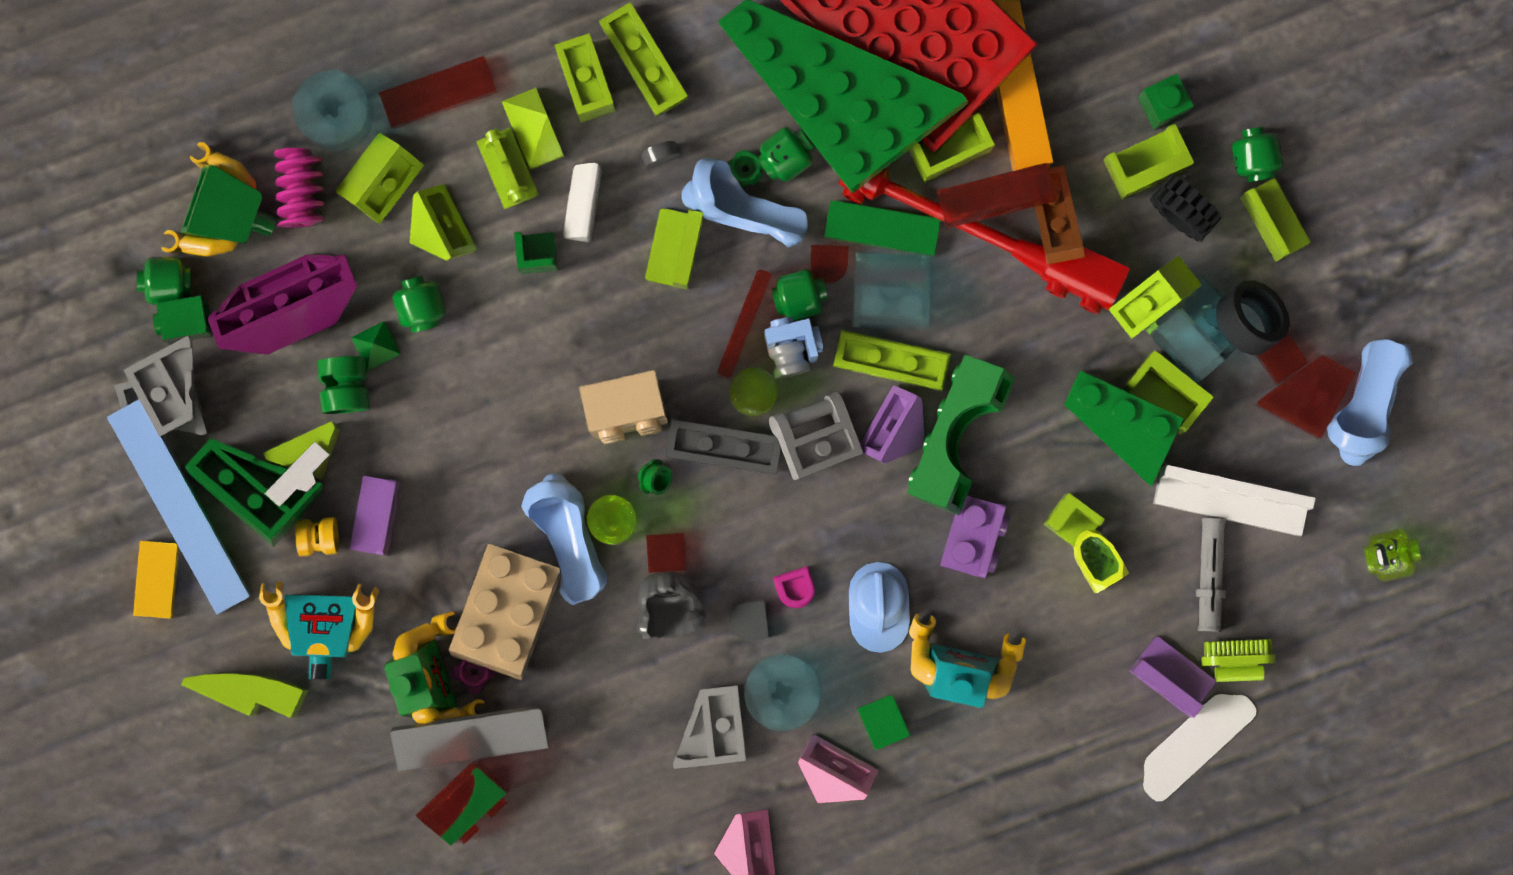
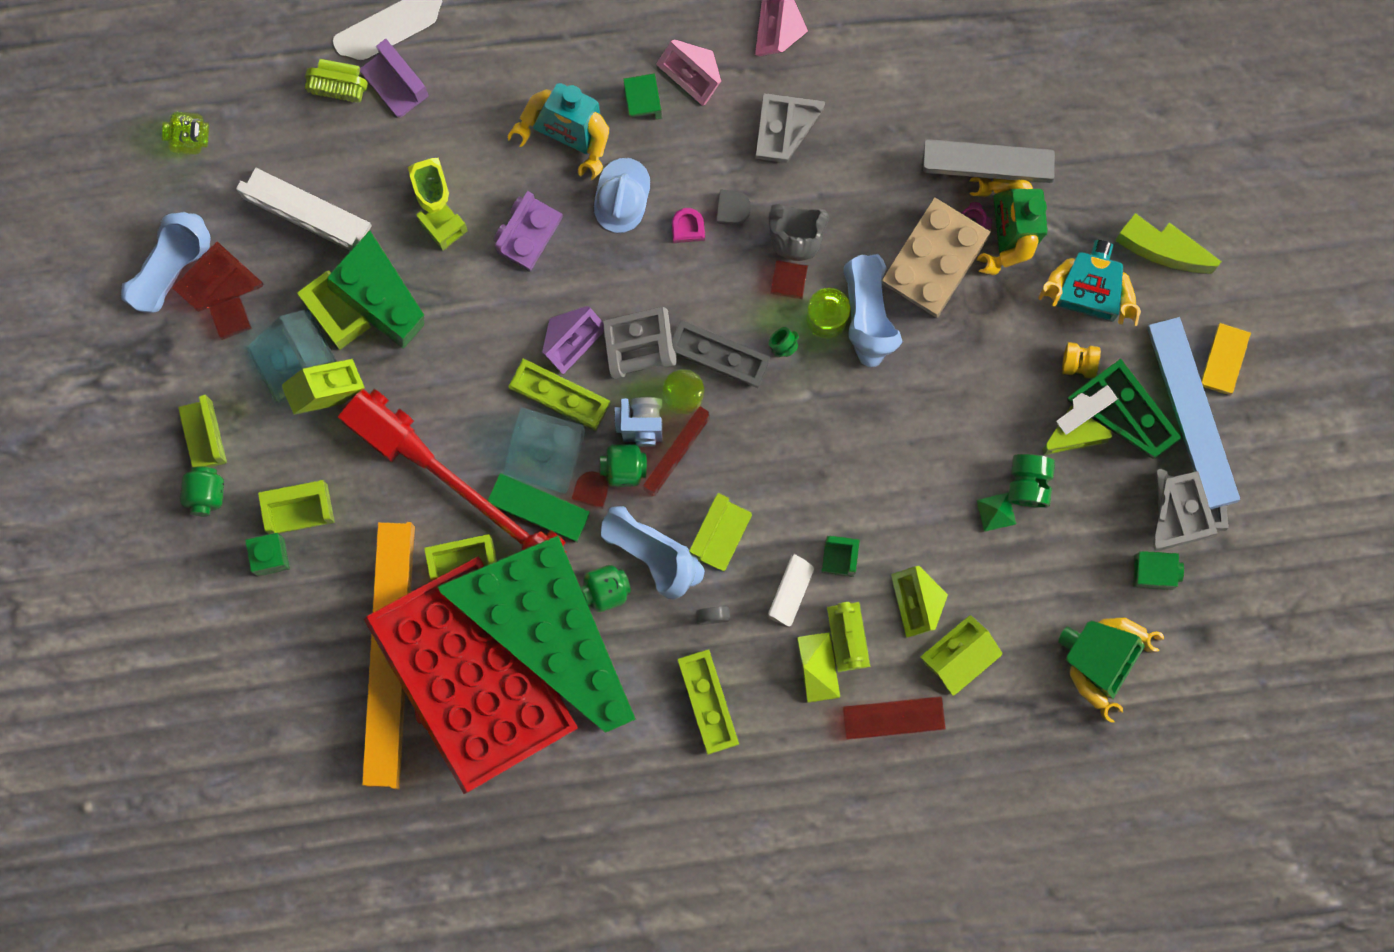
camera: 165 degrees left, 5 degrees down
green head [137,257,190,305] -> none
magenta wedge [208,254,357,355] -> none
dark pink piece [274,148,325,228] -> none
clear light blue brick [293,70,373,152] -> none
medium lavender panel [350,476,402,556] -> none
green head [392,275,446,333] -> none
clear red slope [416,759,510,846] -> none
lime panel [554,33,615,122] -> none
tan brick [579,370,668,445] -> none
green plate [728,150,763,187] -> none
clear light blue brick [744,654,821,731] -> none
green arch [907,355,1016,516] -> none
clear red tile [937,163,1056,229] -> none
dark orange plate [1028,165,1085,264] -> none
black tyre [1150,175,1222,242] -> none
light grey pin [1196,518,1226,632] -> none
black tyre [1216,280,1290,355] -> none

